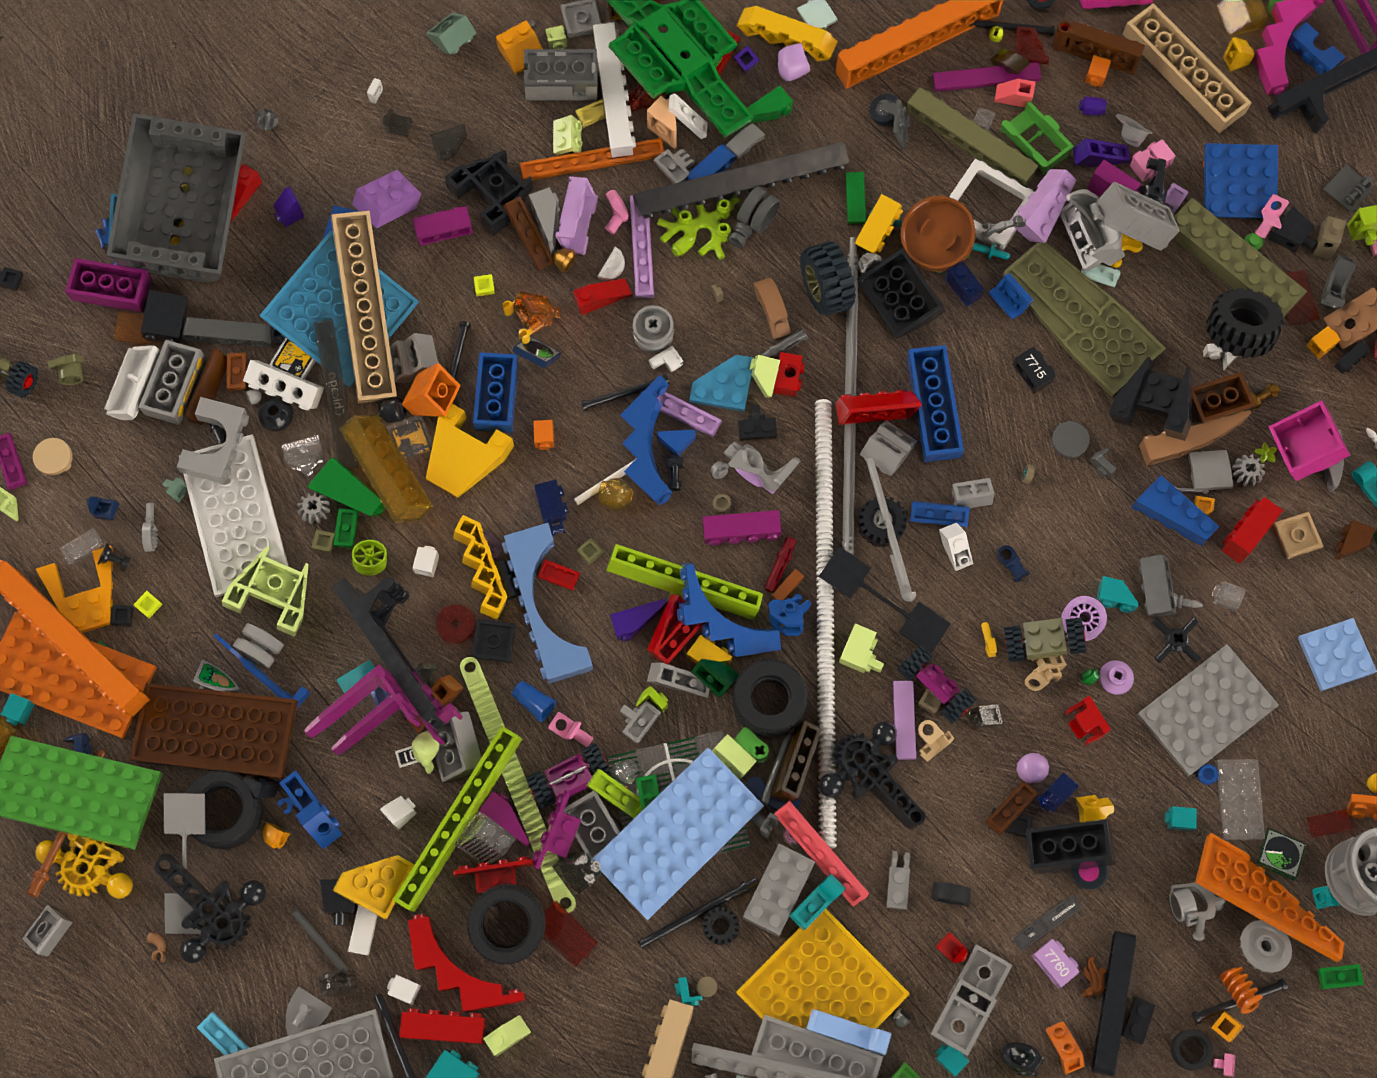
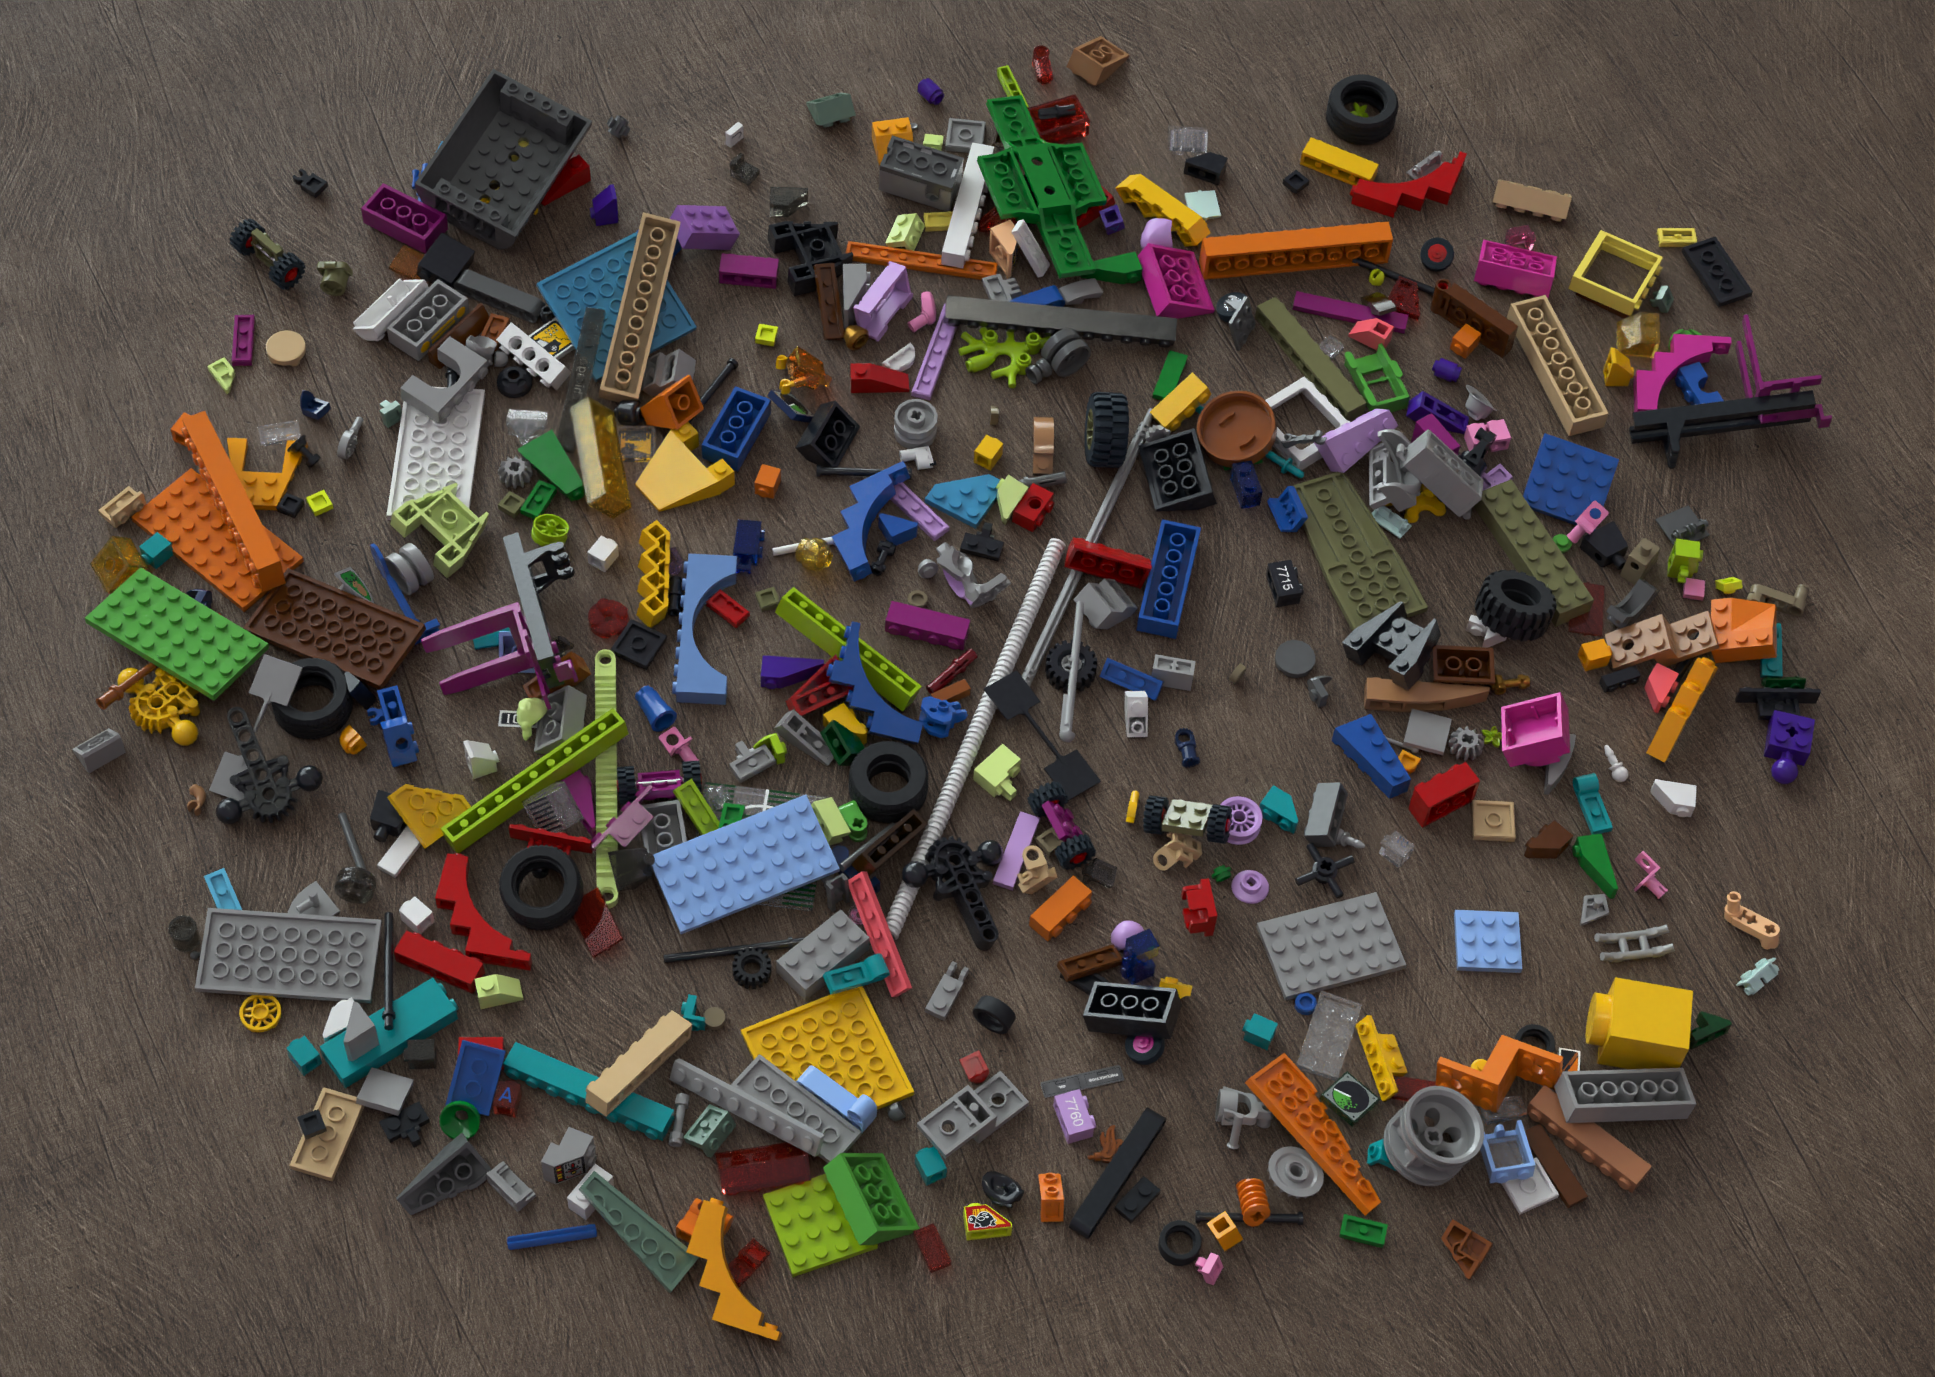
camera: 15 degrees right, 15 degrees down
none -> light grey hair [466,335,497,367]
none -> black slope [795,400,860,467]
none -> yellow brick [974,435,1003,471]
none -> orange brick [1029,875,1092,941]
none -> dark pink slope [1137,243,1215,319]
none -> yellow bracket [1356,1015,1408,1101]

